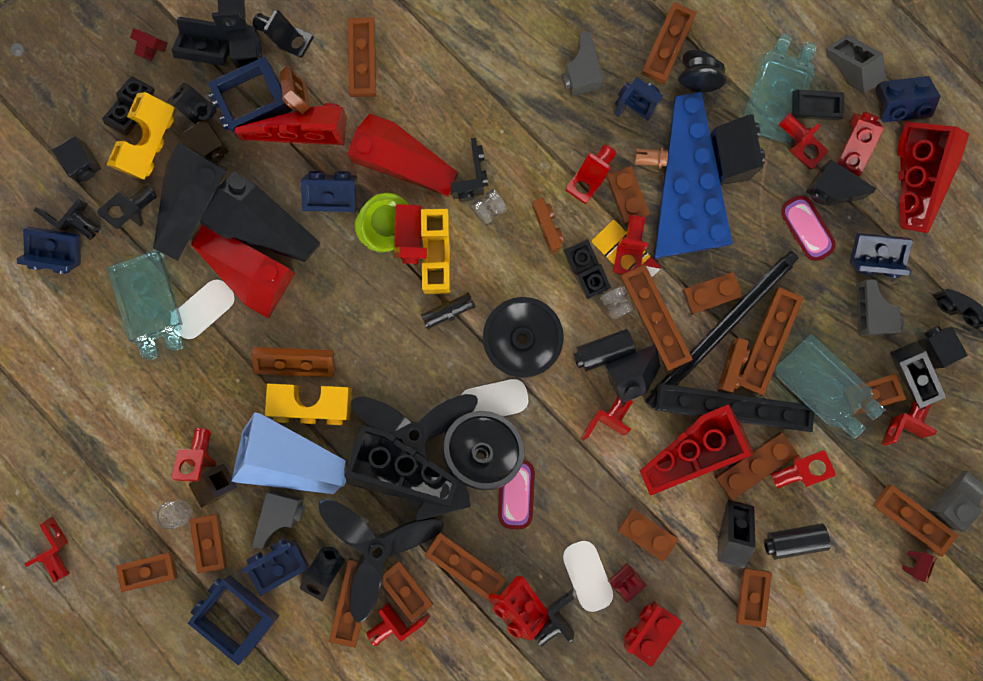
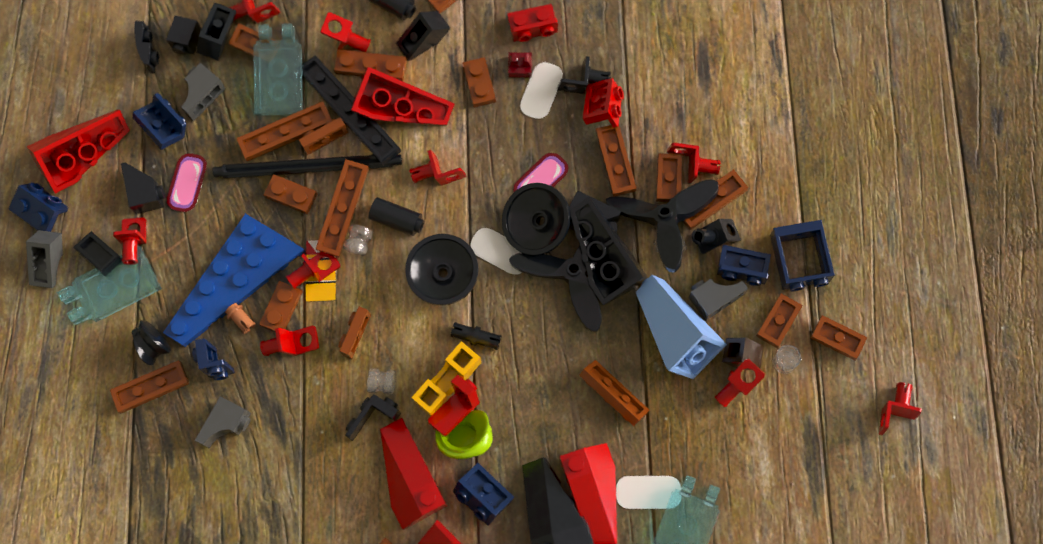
camera: 135 degrees left, 10 degrees down
yellow arch [265,384,352,425] -> none
black slope [563,239,611,299] -> none
black slope [605,344,661,403] -> none
black slope [710,114,765,185] -> none
red bracket [837,112,884,177] -> none

